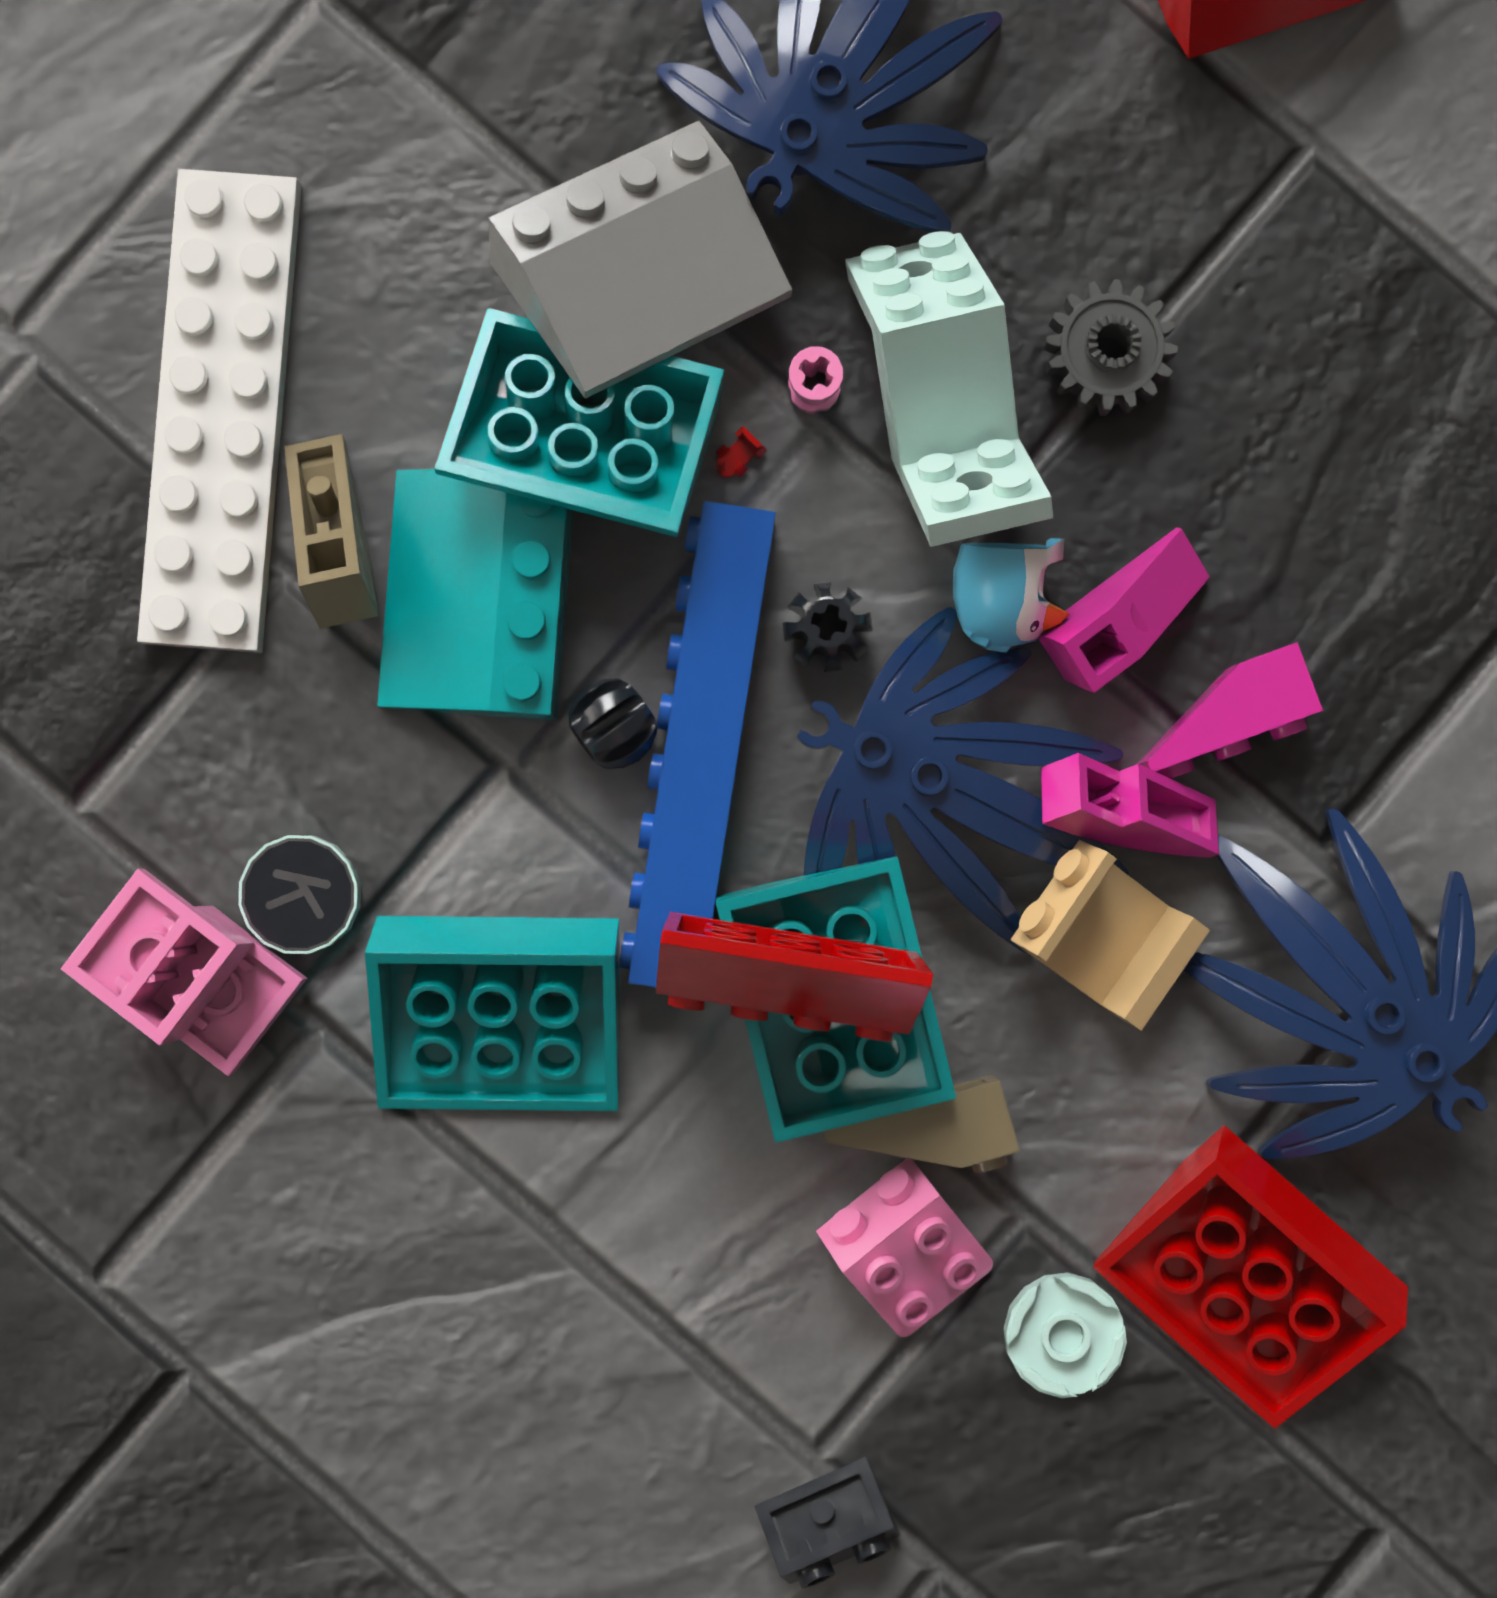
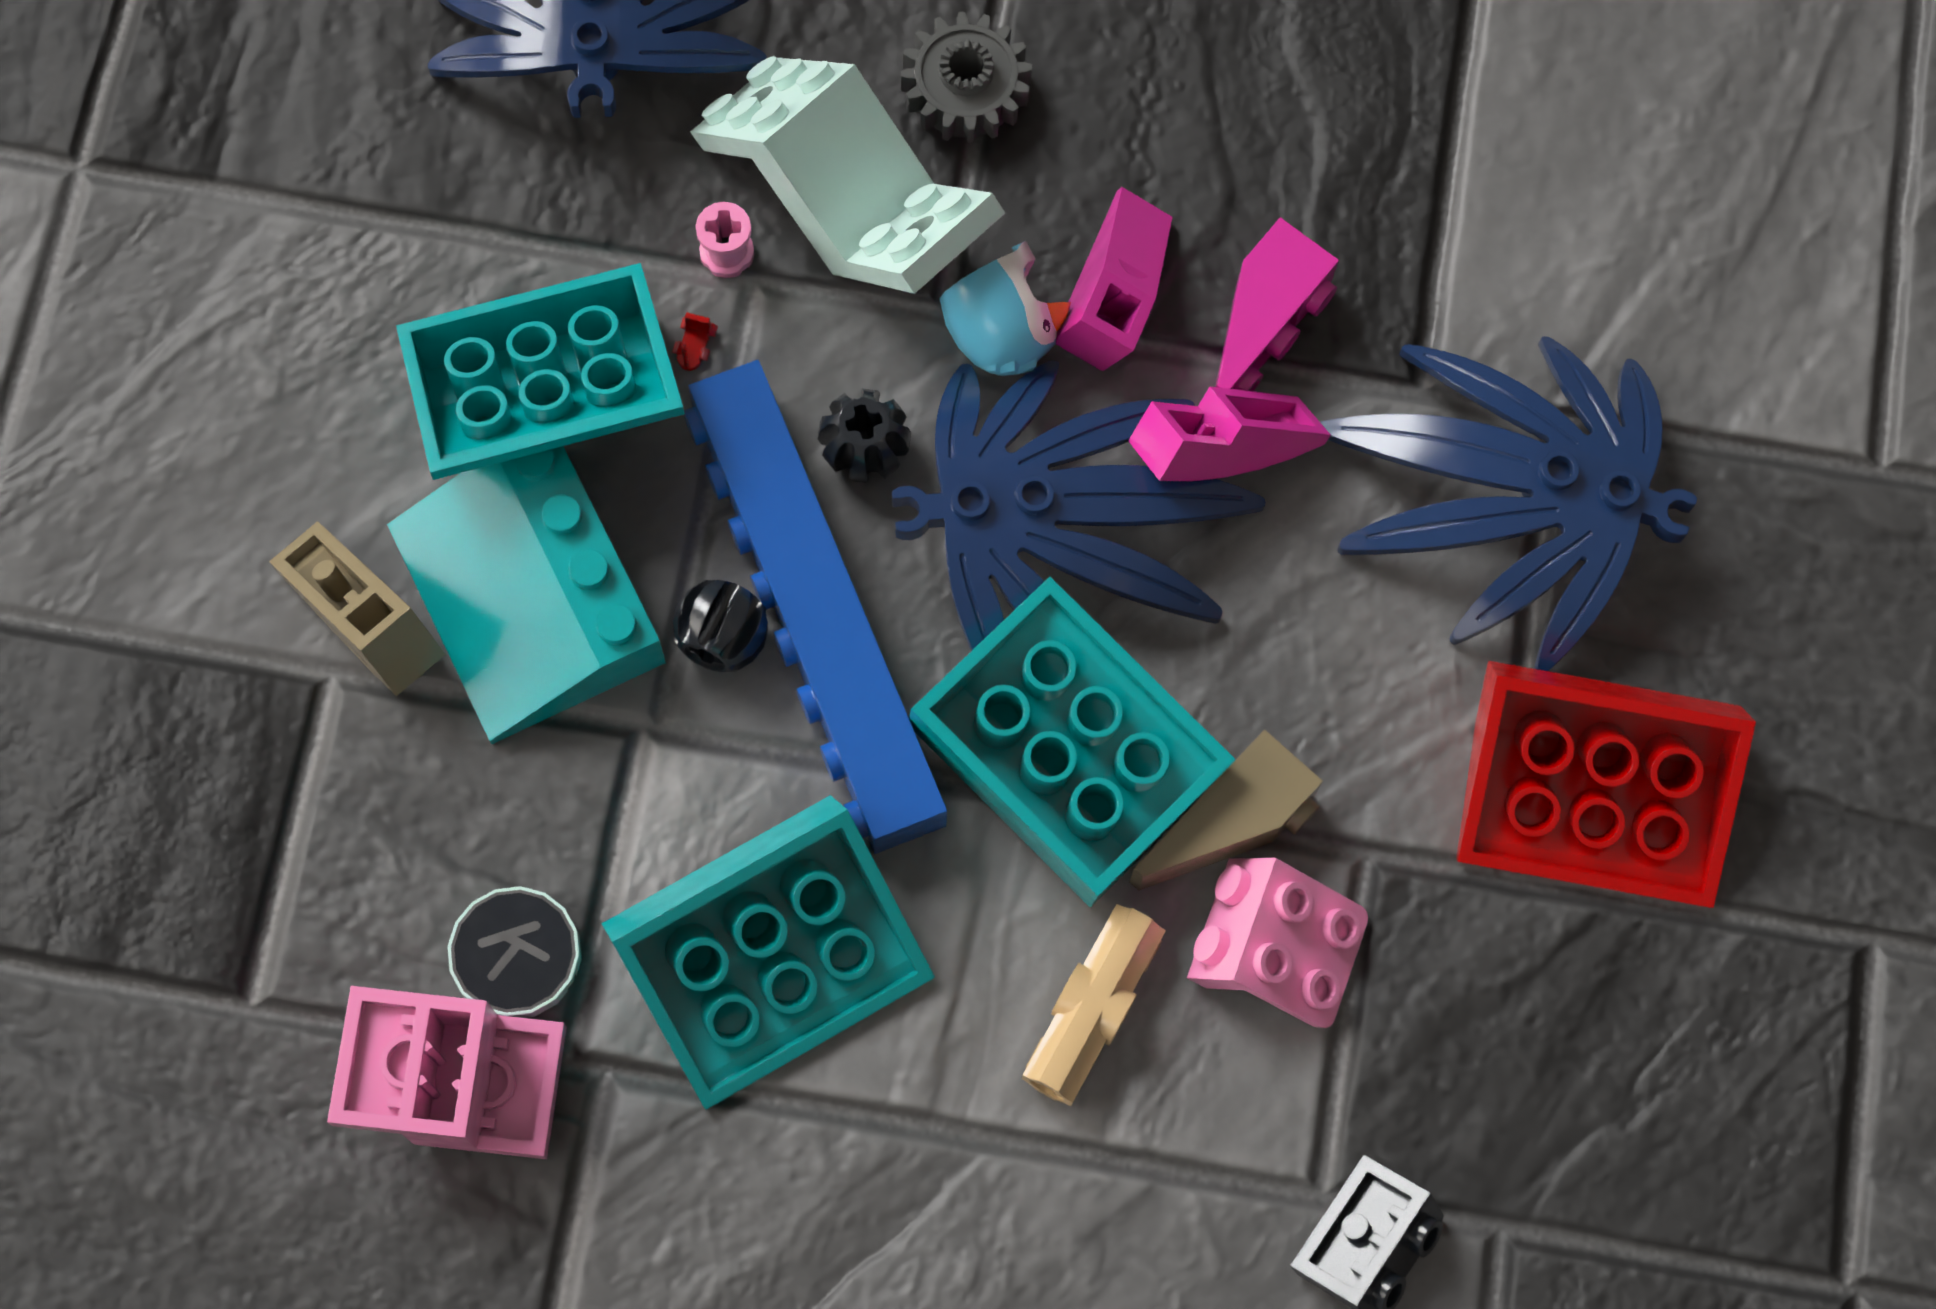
camera: 30 degrees left, 15 degrees down
white plate [137,169,302,653] -> none
light grey slope [488,121,792,399] -> none
red slope [655,912,933,1041] -> none
light aqua tile [1003,1272,1127,1398] -> none
tan panel [1010,840,1210,1031] -> none
none -> tan piece [1022,904,1166,1106]

